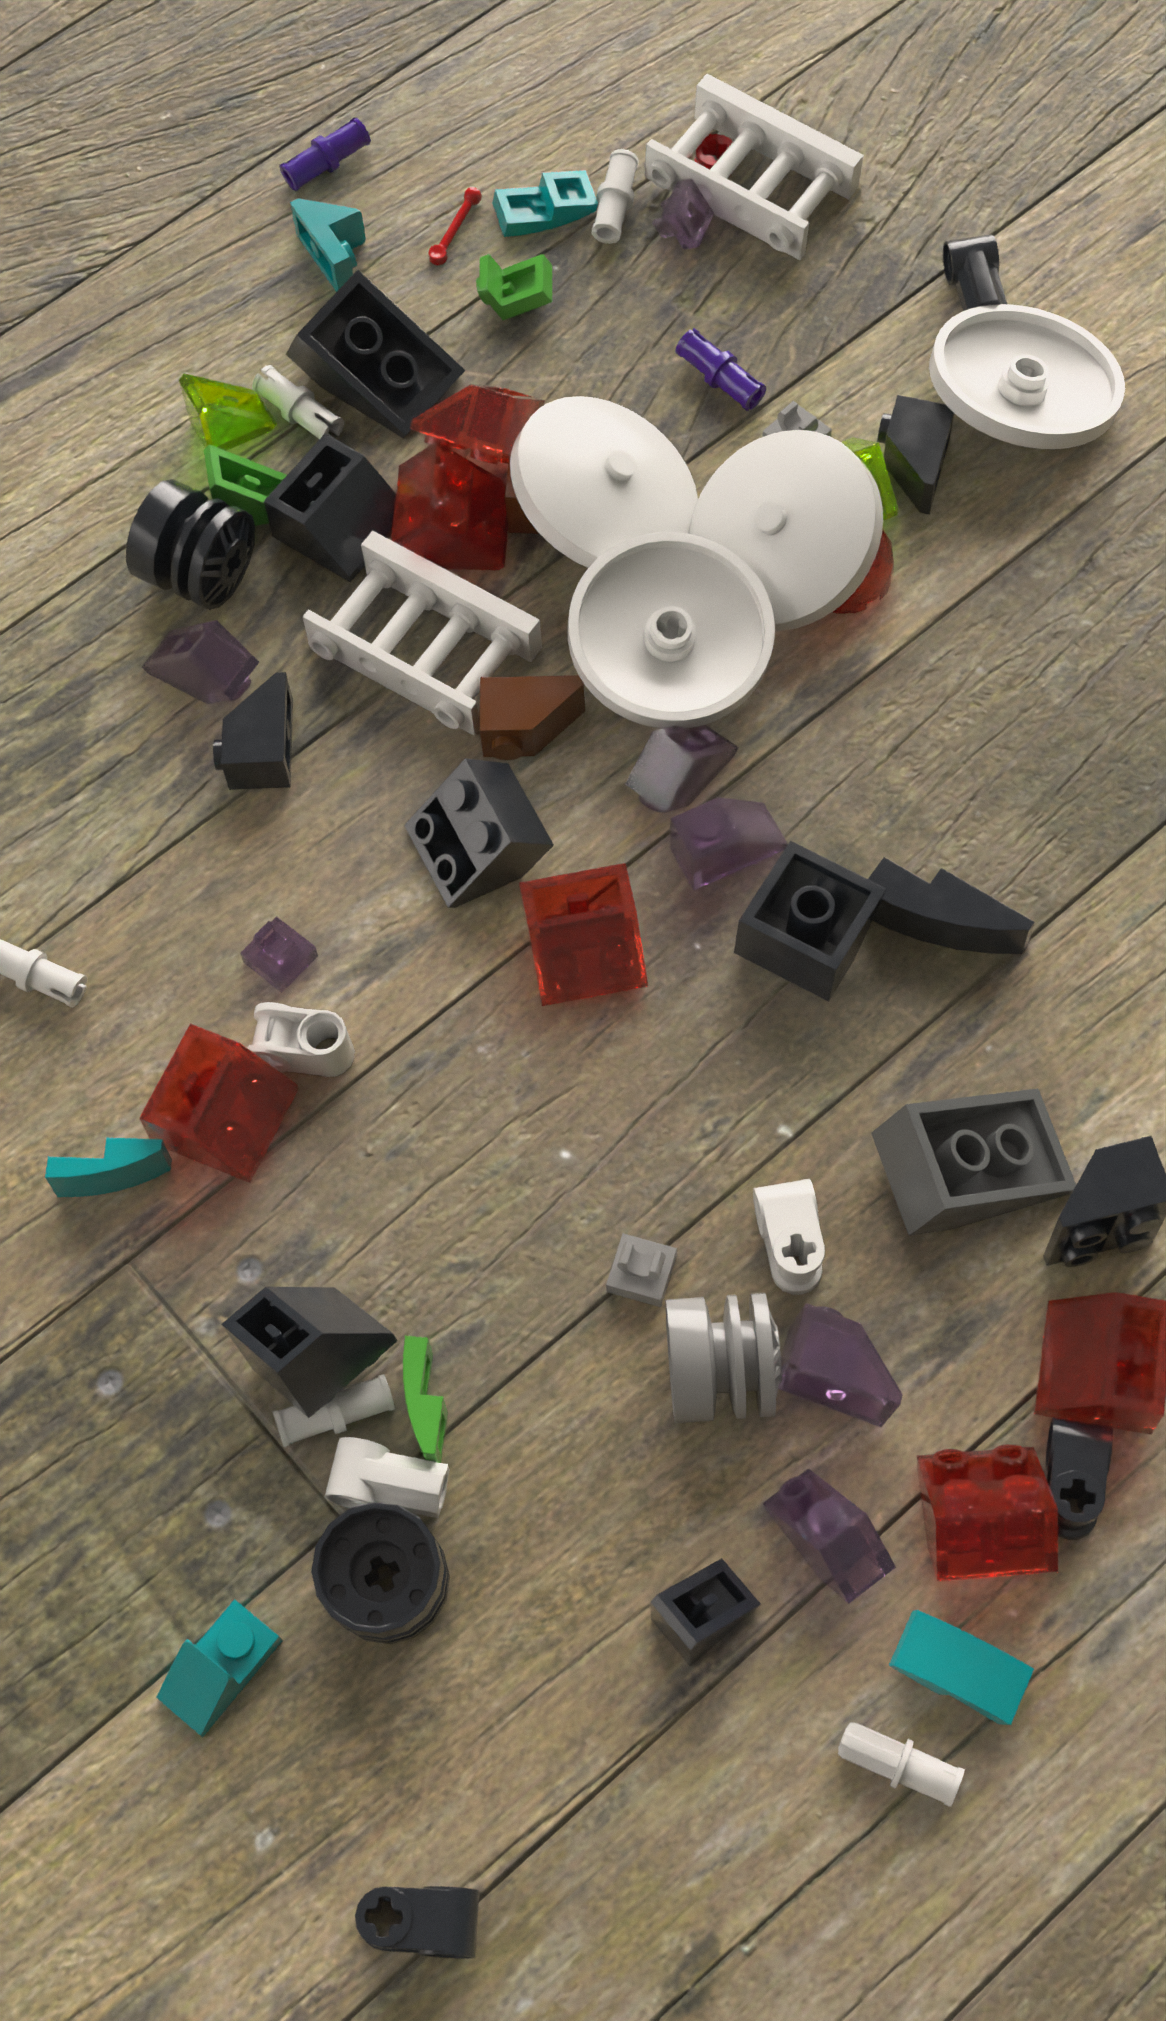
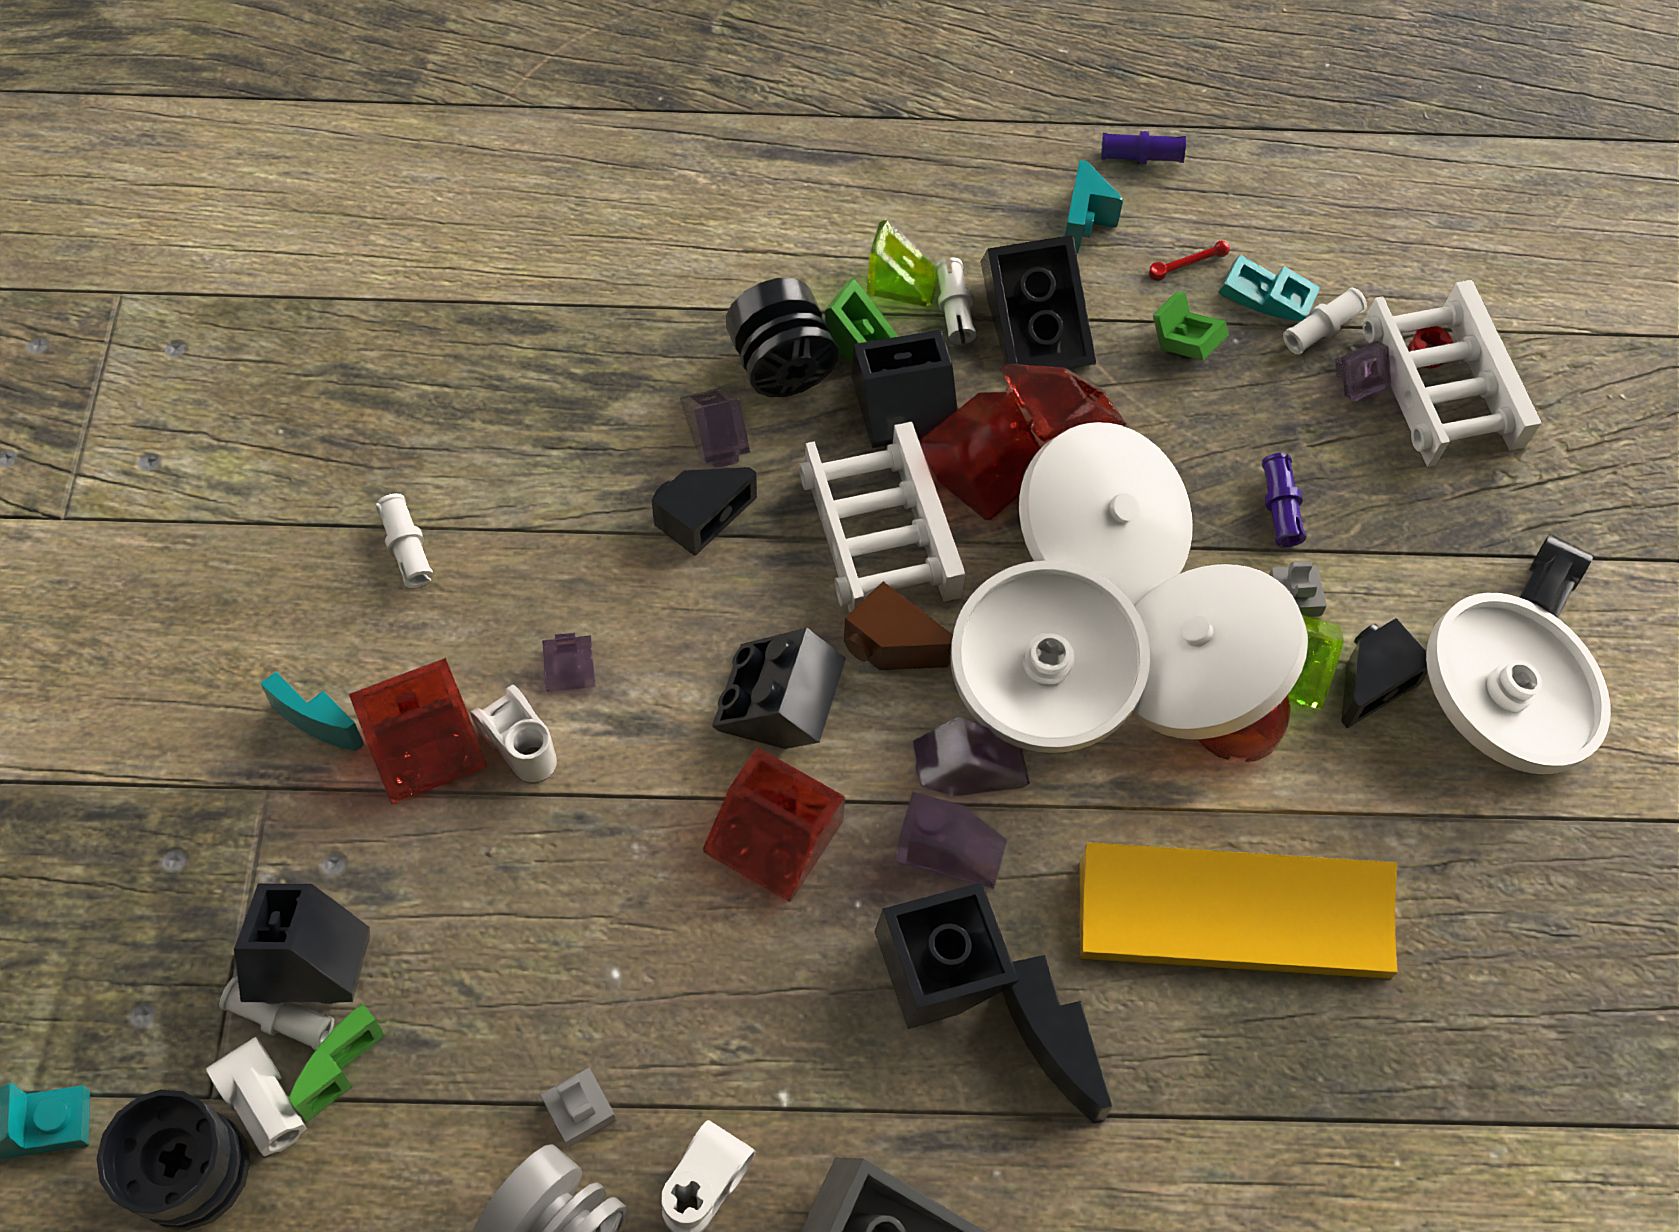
camera: 35 degrees right, 5 degrees down
none -> yellow arch [1080,842,1398,979]

